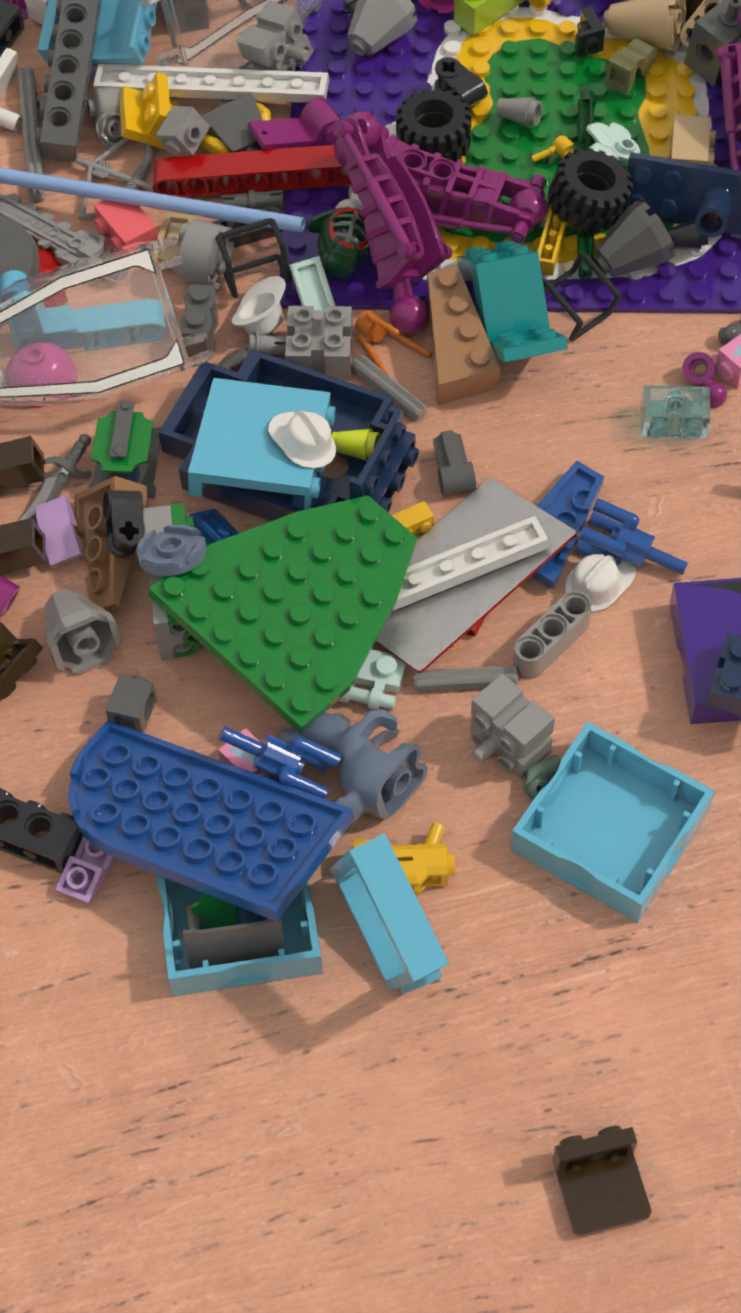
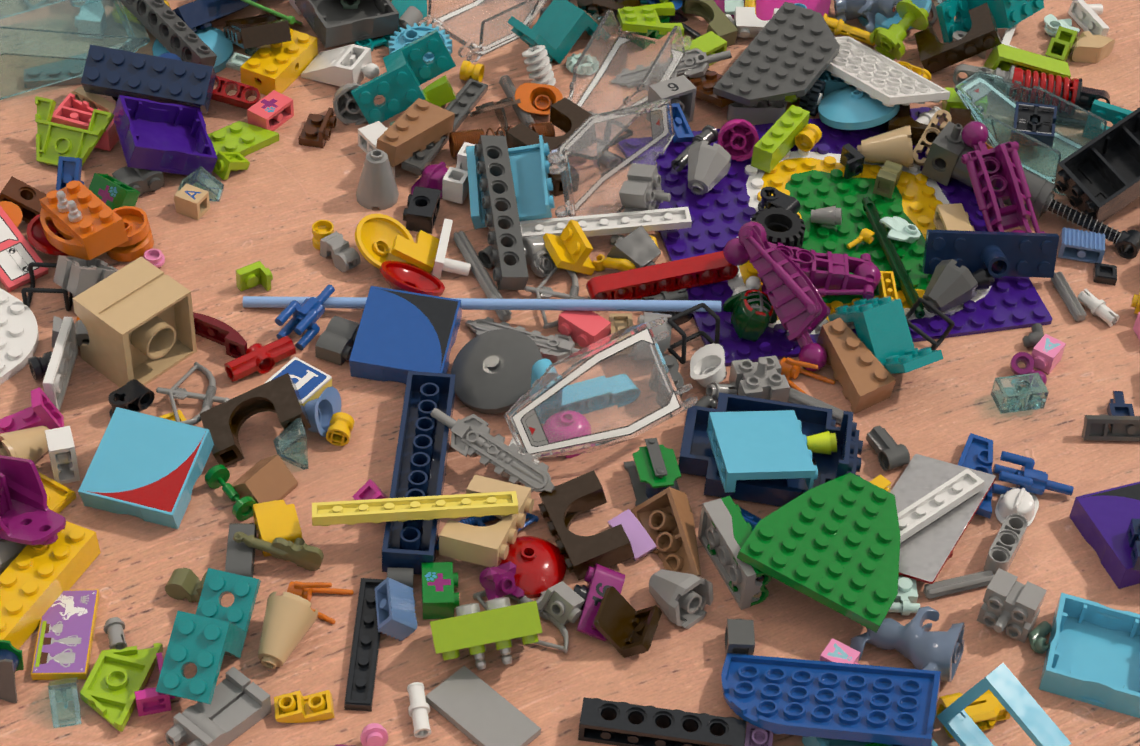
camera: 20 degrees left, 15 degrees down
piece [18,434,92,521] -> none
black piece [103,490,144,558] -> none
sand blue tile [136,525,208,576] -> none
light grey brick [156,106,210,156] -> none
blue plant [218,726,341,799] -> none
magenta door [247,97,341,150] -> none
white piece [268,410,336,469] -> none
light aqua tile [289,256,335,312] -> none
black tyre [548,148,633,233] -> none

